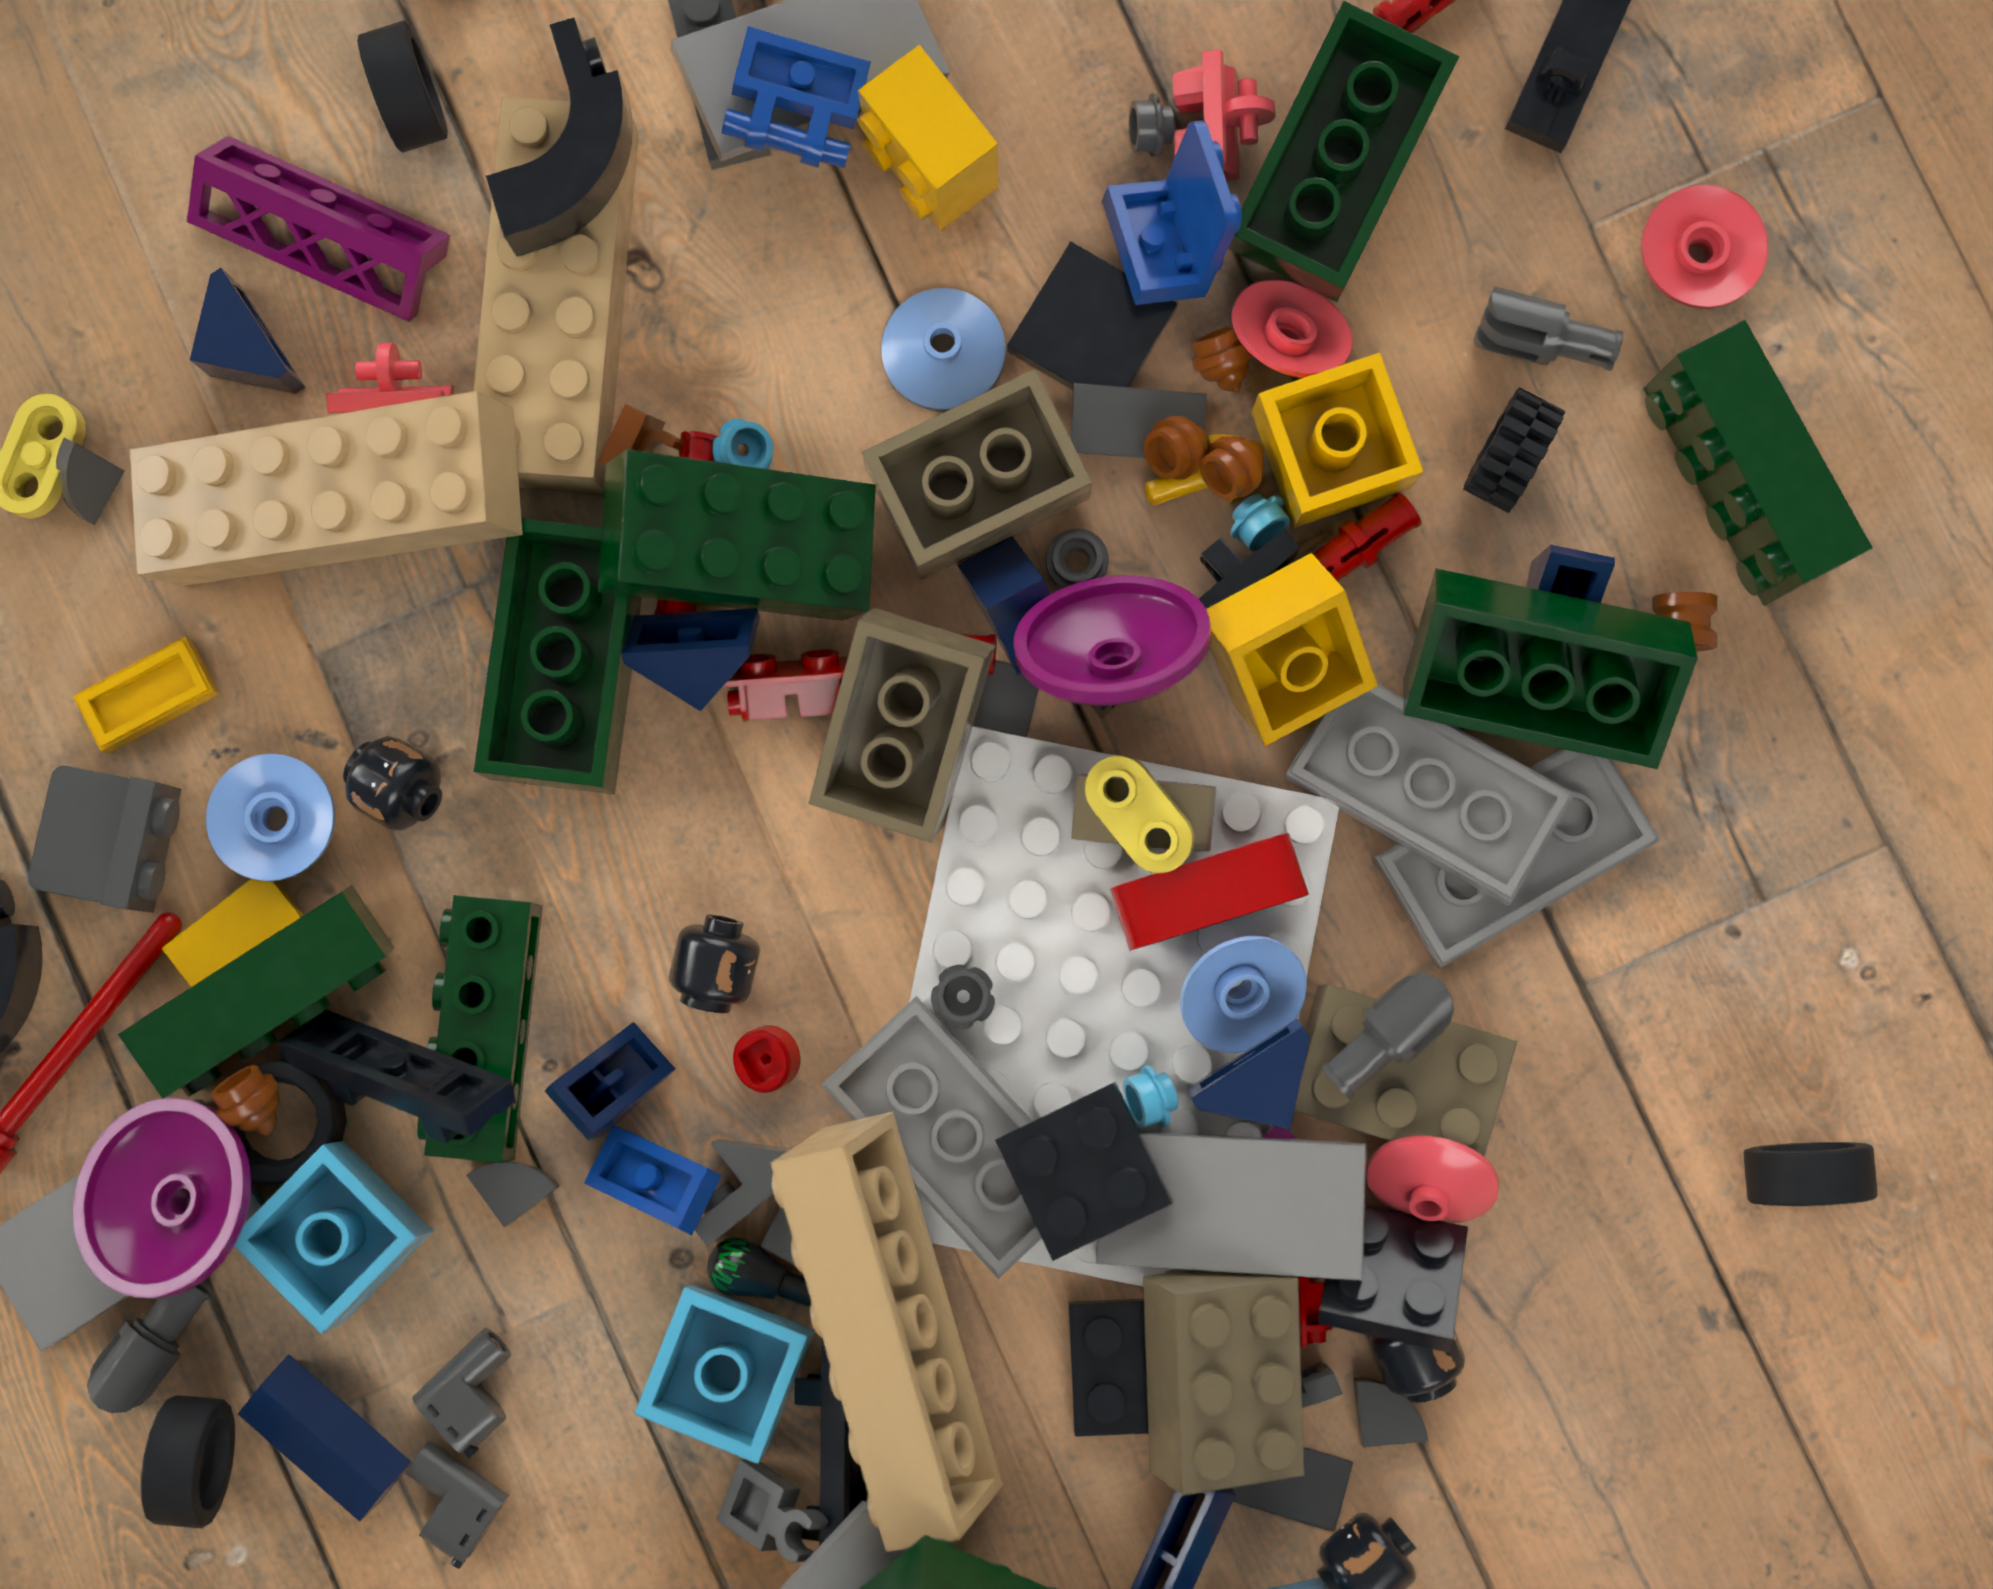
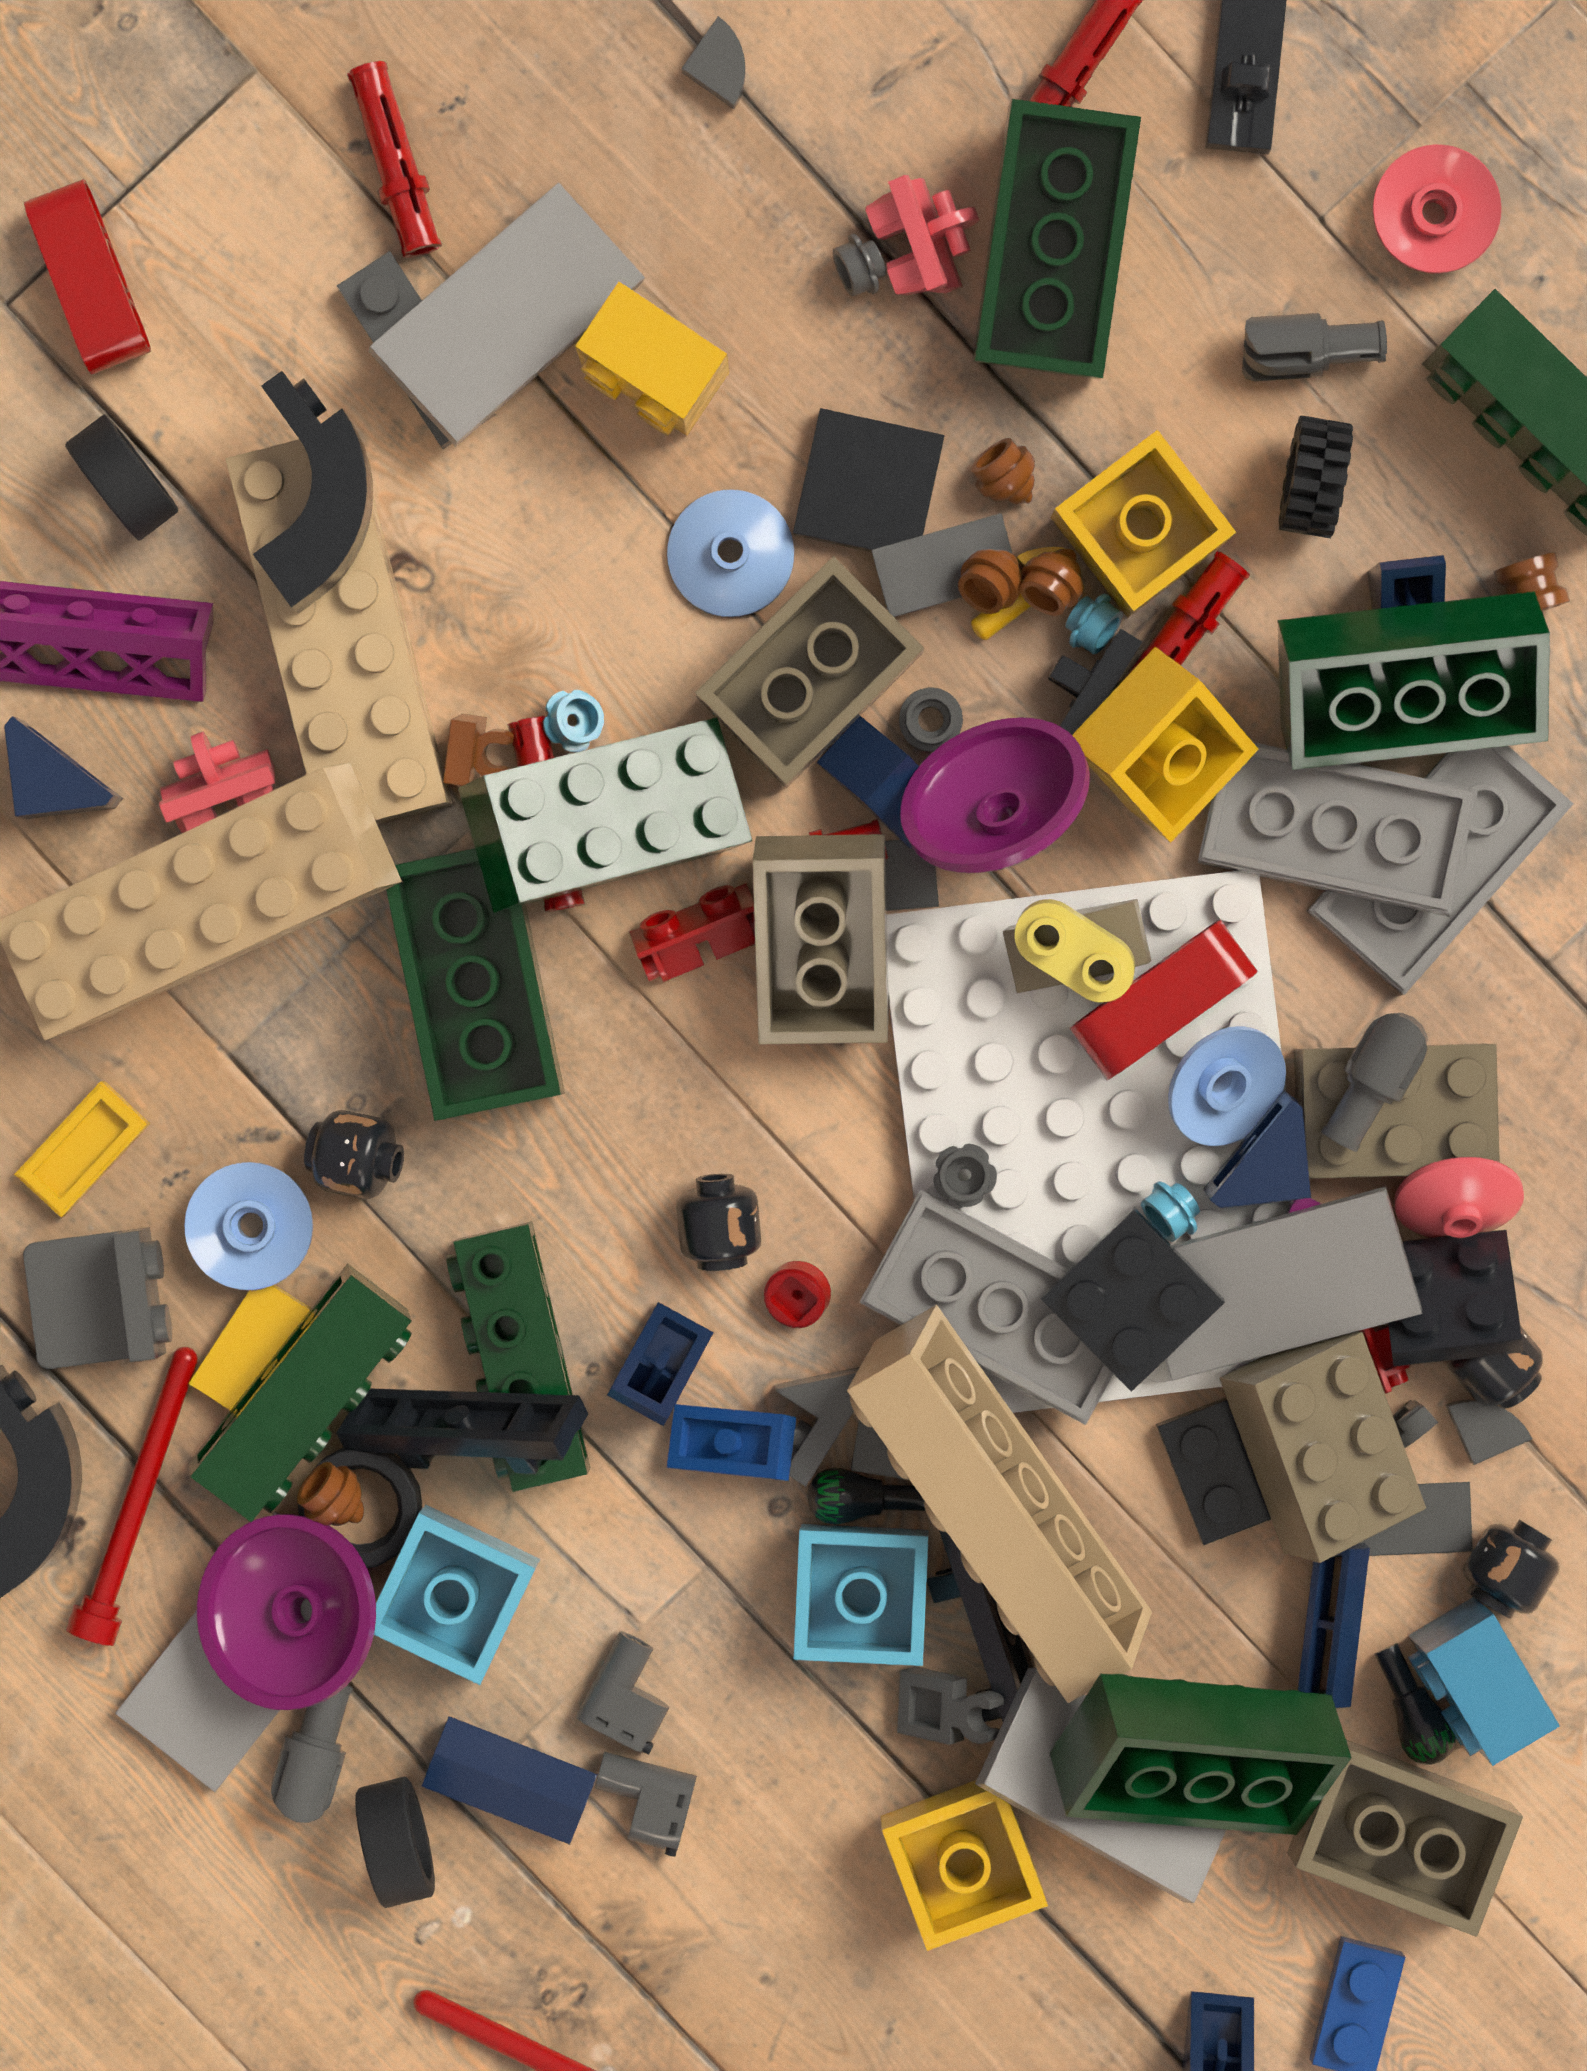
camera: 20 degrees left, 5 degrees up
dark grey tile [466,1161,560,1227] -> none
dark blue slope [621,608,760,711] -> none
blue plate [721,26,871,168] -> none
blue bracket [1102,121,1242,305] -> none
coral dish [1232,280,1352,378] -> none

